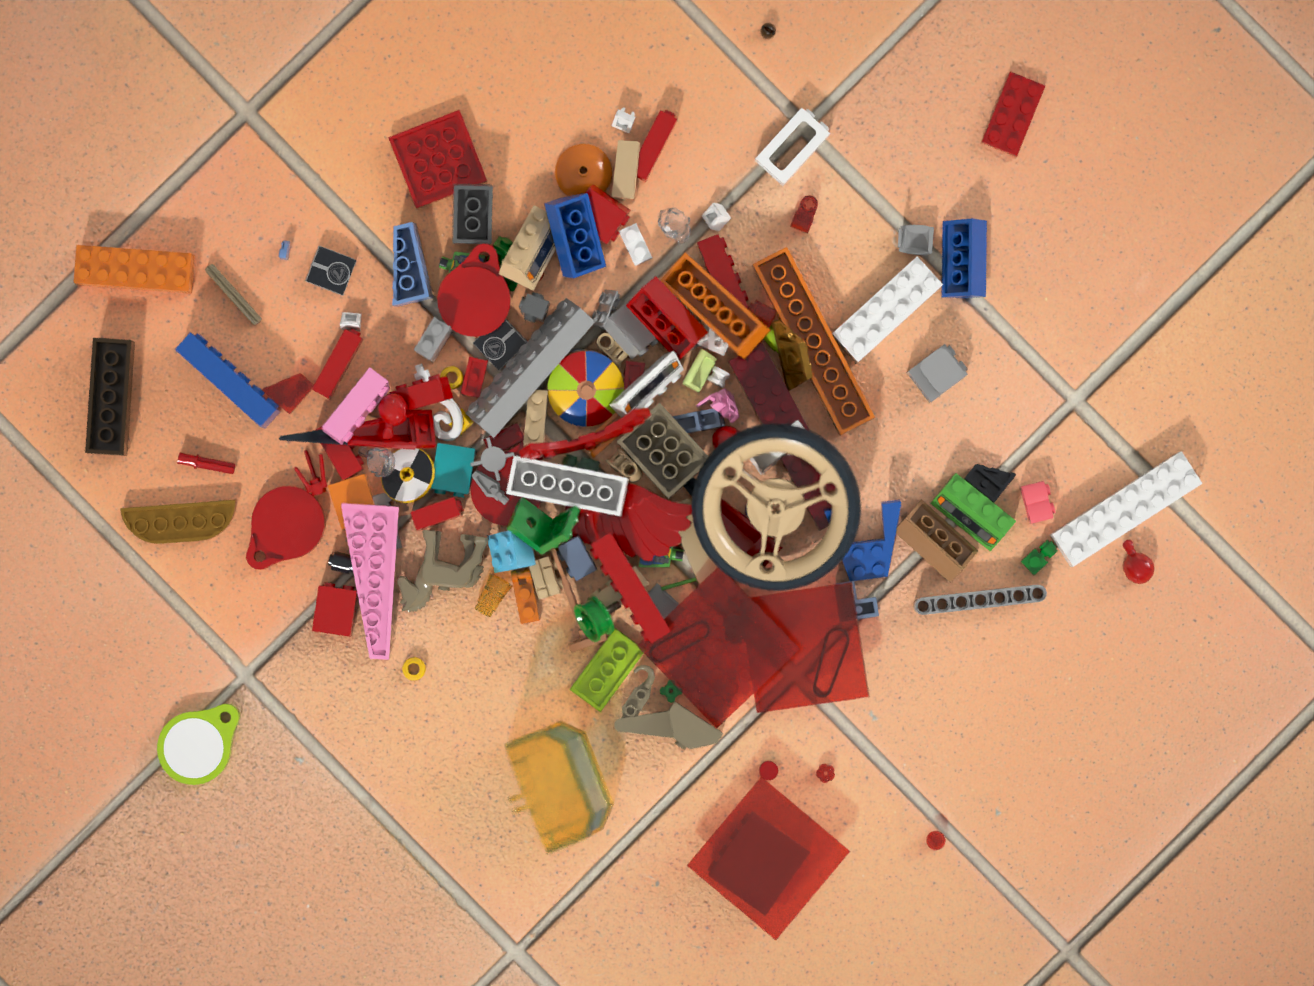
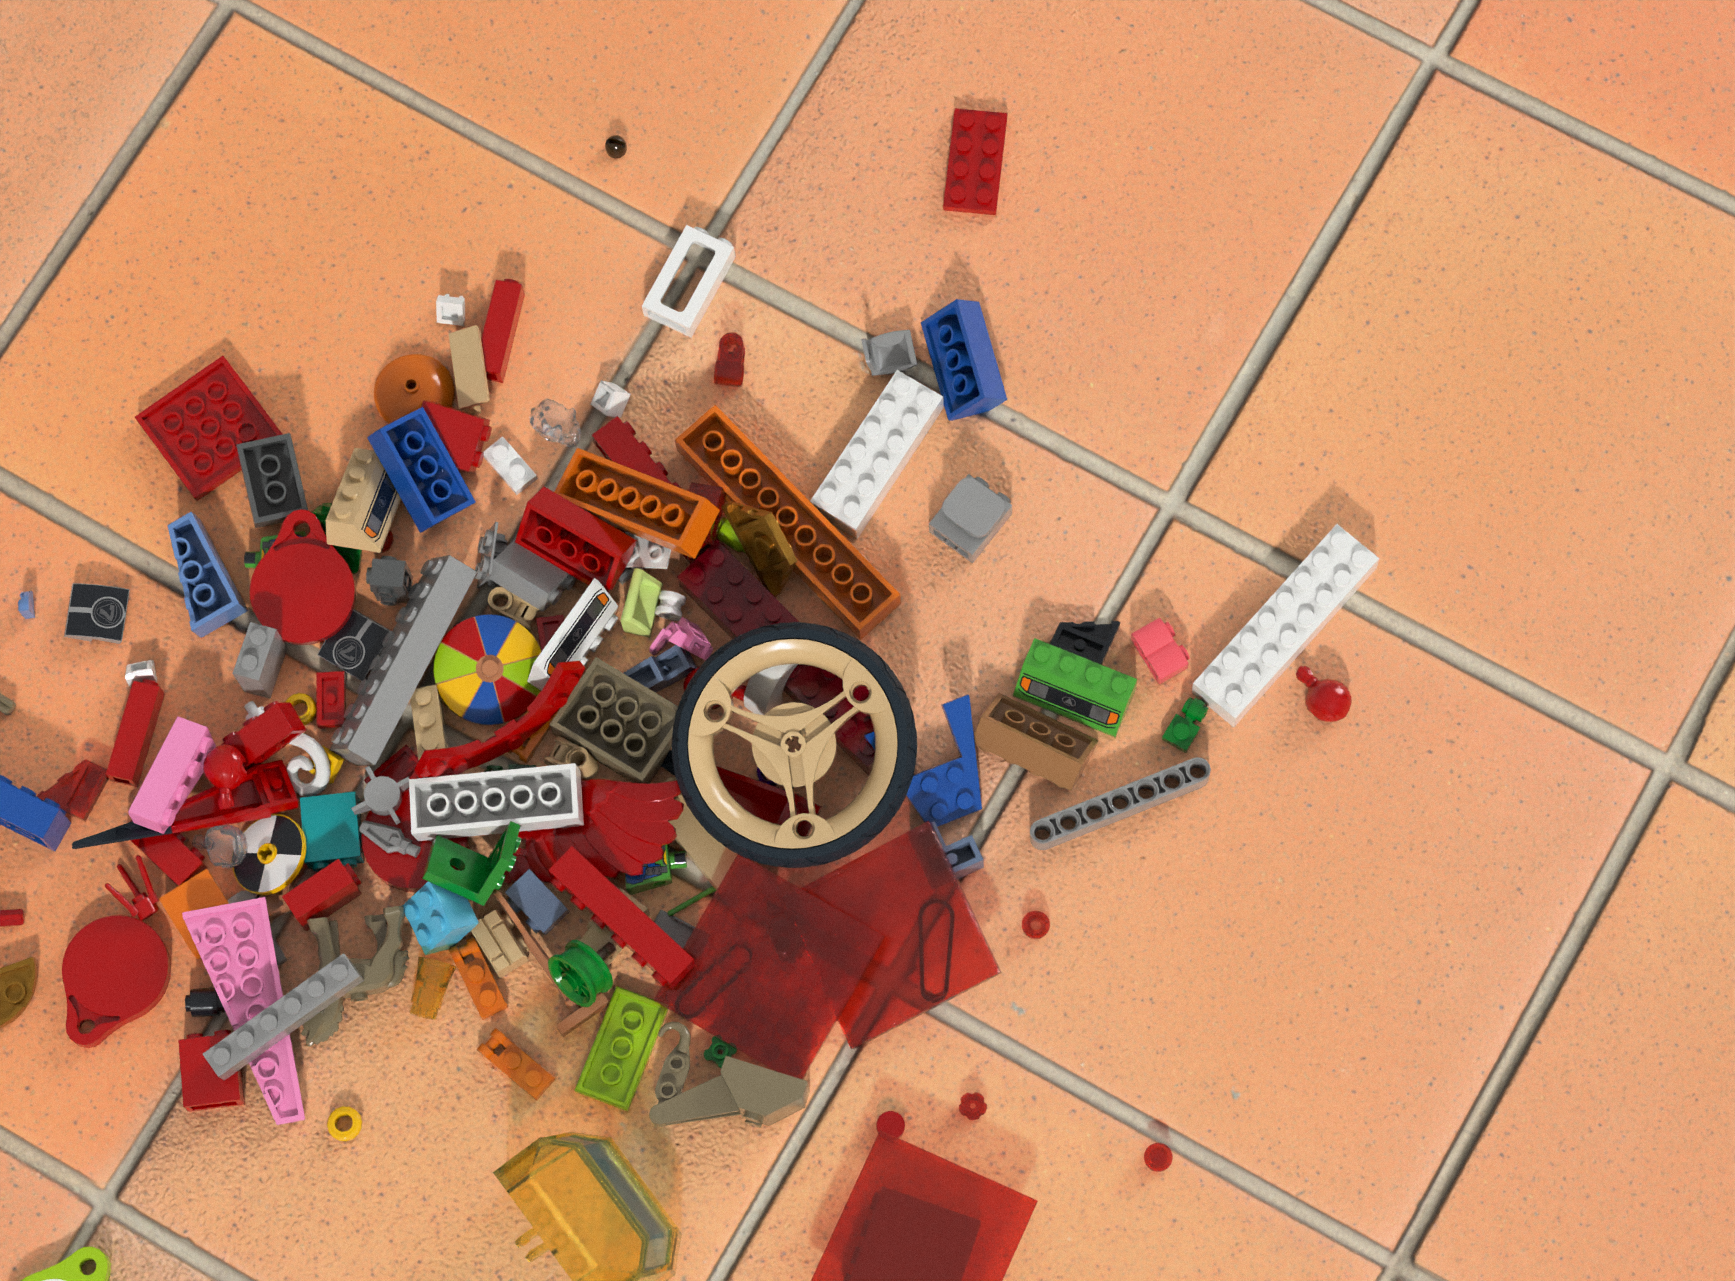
camera: 10 degrees left, 15 degrees down
none -> light grey brick [203,953,364,1080]
none -> orange plate [476,1028,555,1101]
none -> clear red plate [1022,911,1050,939]

